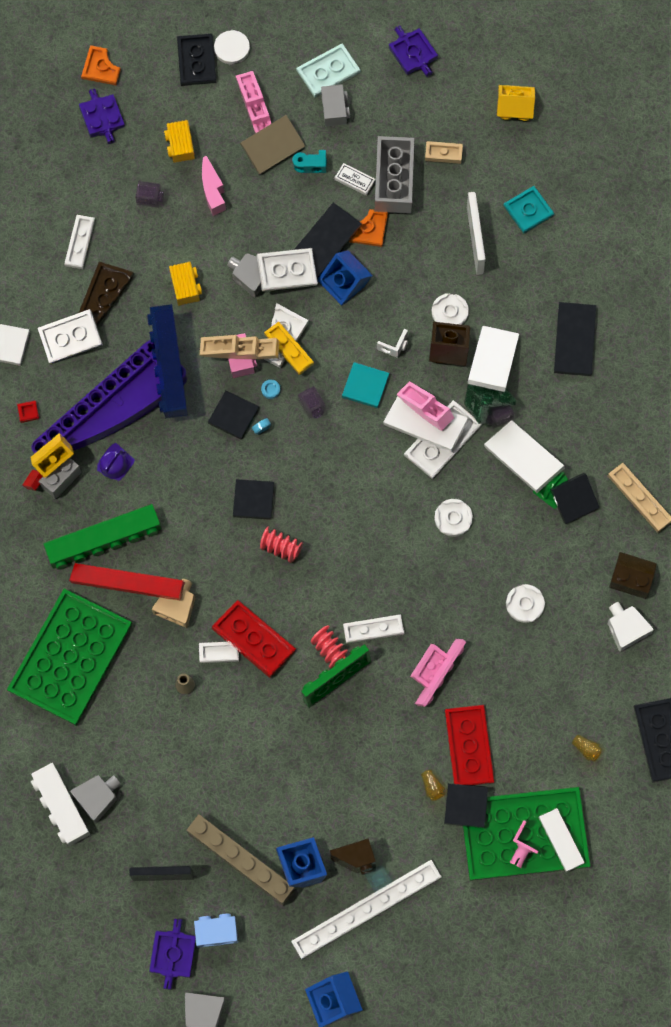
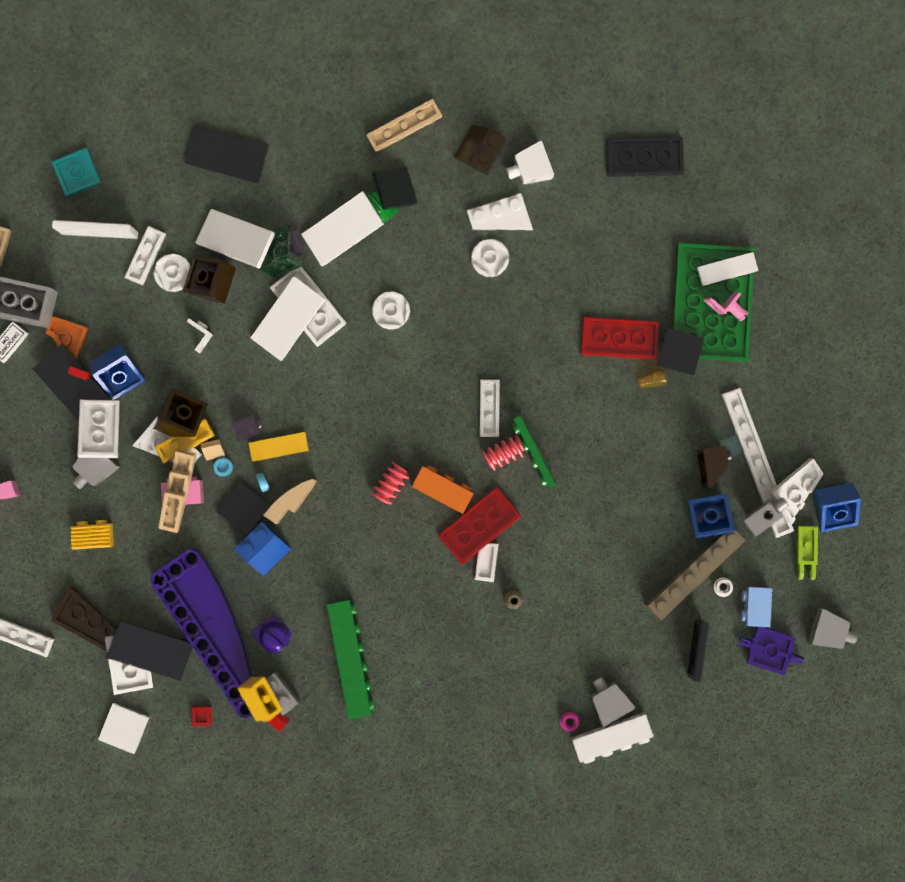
camera: 85 degrees left, 15 degrees up
green plate [7,589,132,726] -> none
red tile [69,563,185,601] -> none
clear blue brick [147,304,188,419] -> none
tan torso [152,579,195,628] -> none
black tile [233,479,274,520] -> none
teal tile [342,362,389,408] -> none
bright pink slope [397,381,454,431] -> none
bright pink bracket [410,639,466,707] -> none
clear yellow cone [572,734,602,762] -> none
none -> red tile [68,366,92,380]
none -> black tile [106,620,193,681]
none -> white tile [125,226,166,286]
none -> dark brown slope [153,388,208,437]
none -> tan tile [201,439,225,461]
none -> blue slope [234,522,291,576]
none -> yellow tile [249,432,309,462]
none -> tan slope [264,479,317,524]
none -> orange brick [412,465,474,514]
none -> white wing [467,193,533,230]
none -> dark pink plate [560,712,579,732]
none -> white plate [713,577,733,597]
none -> light grey torso [744,496,789,536]
none -> white wing [769,458,823,524]
none -> lime hinge [797,526,818,580]

